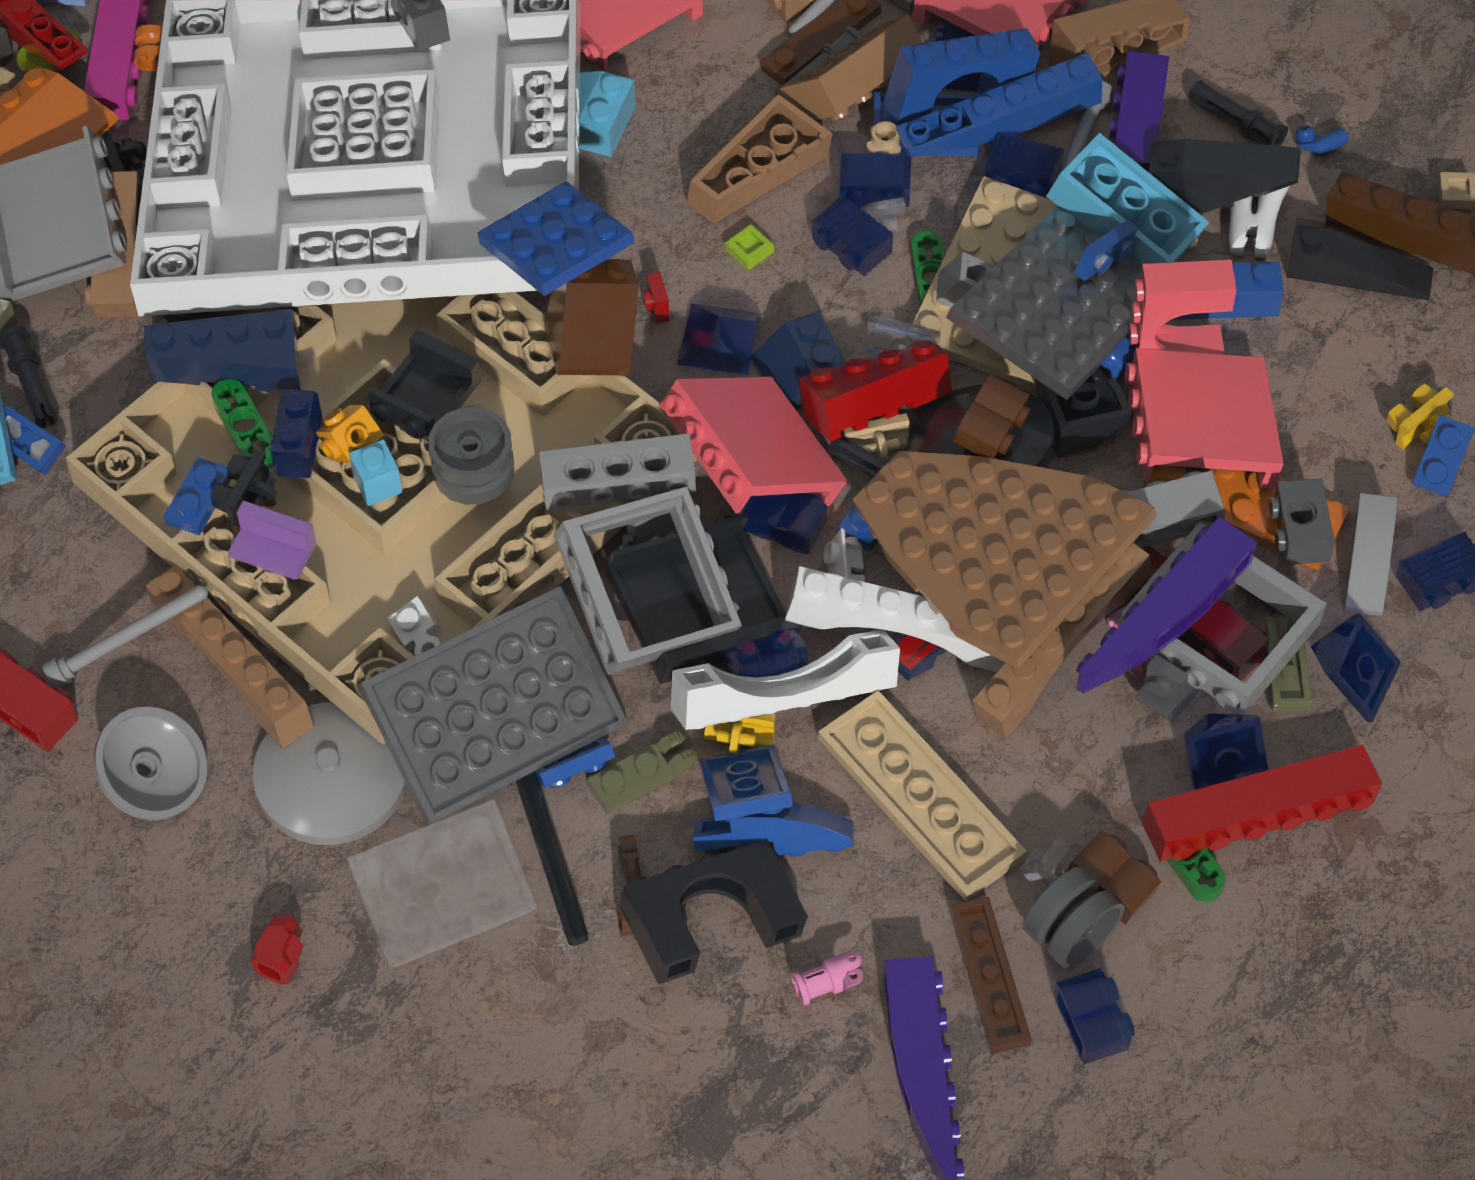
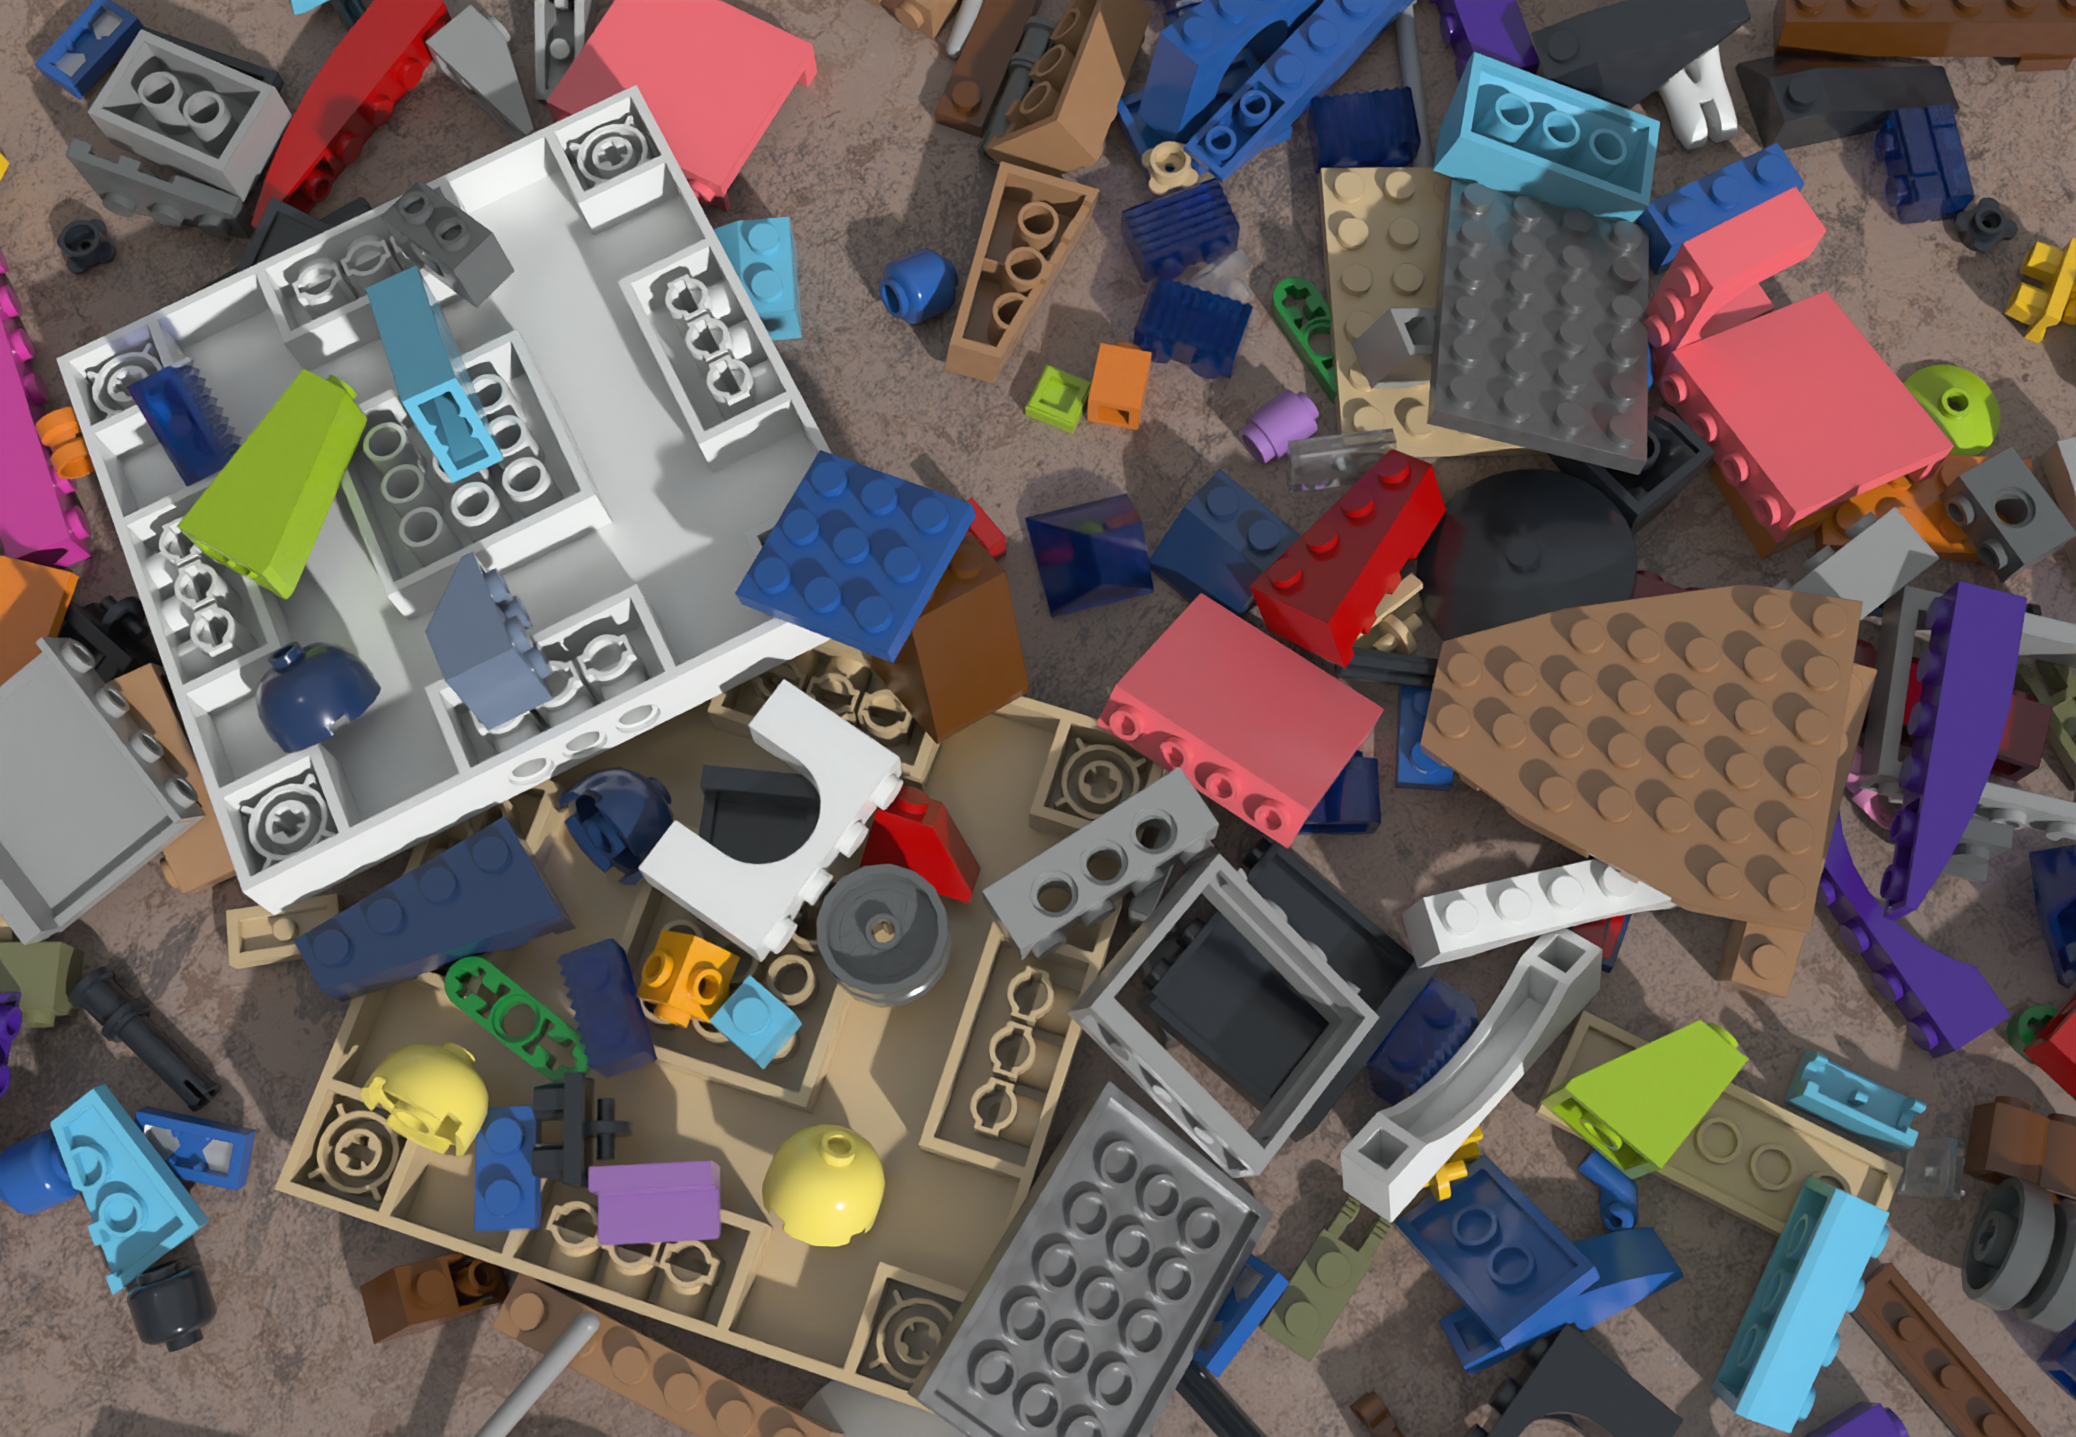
camera: 25 degrees left, 15 degrees up
white plate [387,596,443,656] -> none
white hinge [823,528,865,582] -> none
reddish brown brick [953,374,1031,459] -> none
blue piece [1074,219,1138,282] -> none
none -> clear blue brick [126,357,241,486]
none -> lime slope [177,368,368,601]
none -> tan plate [226,893,345,969]
none -> dark blue cylinder [256,641,381,753]
none -> light yellow cylinder [360,1042,489,1156]
none -> reddish brown slope [360,1252,509,1344]
none -> medium azure slope [366,265,504,483]
none -> sand blue slope [425,552,553,731]
none -> dark blue cylinder [559,767,674,885]
none -> white arch [638,679,903,963]
none -> light yellow cylinder [762,1123,885,1247]
none -> red slope [859,786,981,904]
none -> blue head [879,248,959,324]
none -> orange brick [1087,342,1152,431]
none -> medium lavender brick [1239,389,1319,465]
none -> lime slope [1540,1019,1749,1179]
none -> blue arm [1577,1148,1639,1233]
none -> medium azure slope [1711,1175,1890,1433]
none -> medium azure hinge [1784,1050,1927,1153]
none -> dark purple arch [1816,810,2011,1059]
none -> clear blue brick [1874,104,1975,225]
none -> lime dish [1903,365,2001,456]
none -> black plate [1954,197,2018,254]

